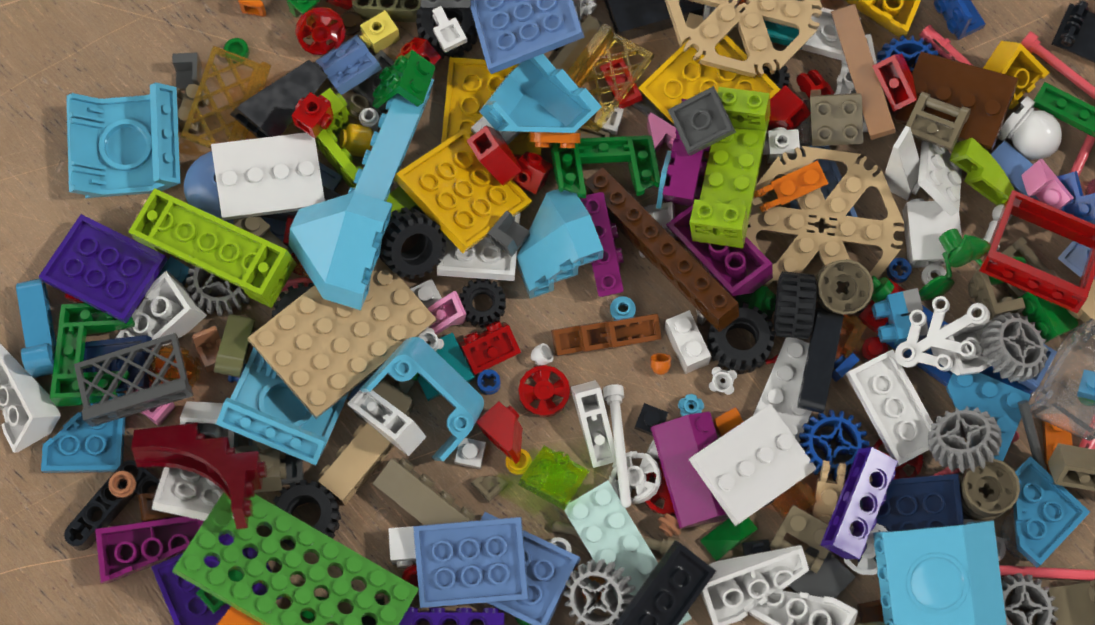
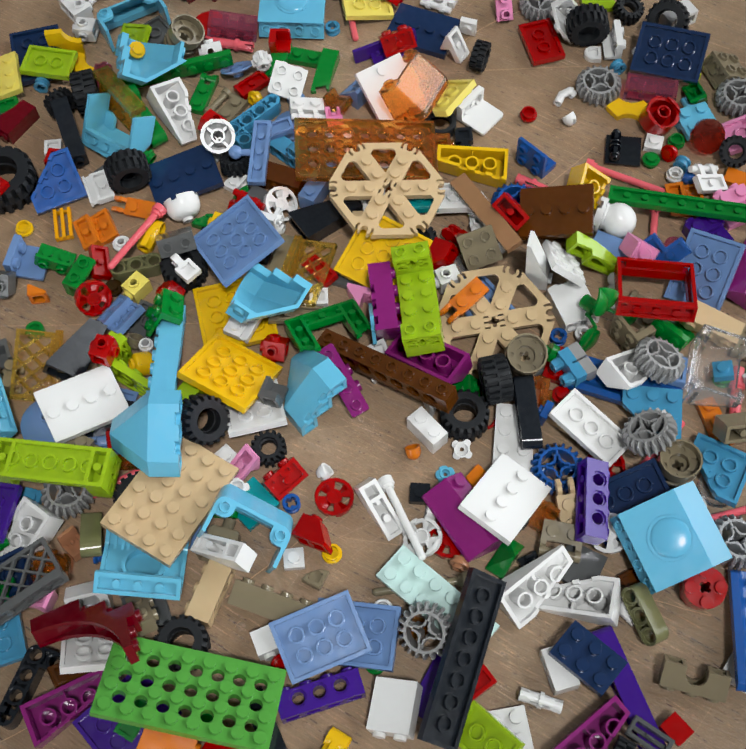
camera: 15 degrees left, 10 degrees down
nougat plate [108,471,136,498] -> none
red slope [466,125,523,186] -> none
clear neon green plate [518,446,589,511] -> none
orange plate [529,132,581,148] -> none
dark orange slope [551,313,662,356] -> none
medium azure plate [610,296,636,319] -> none
dark grey tile [668,86,736,156] -> none
white plant [895,296,990,372] -> none
dark tan plate [906,92,971,151] -> none
dark grey bar [1018,400,1048,472] -> none

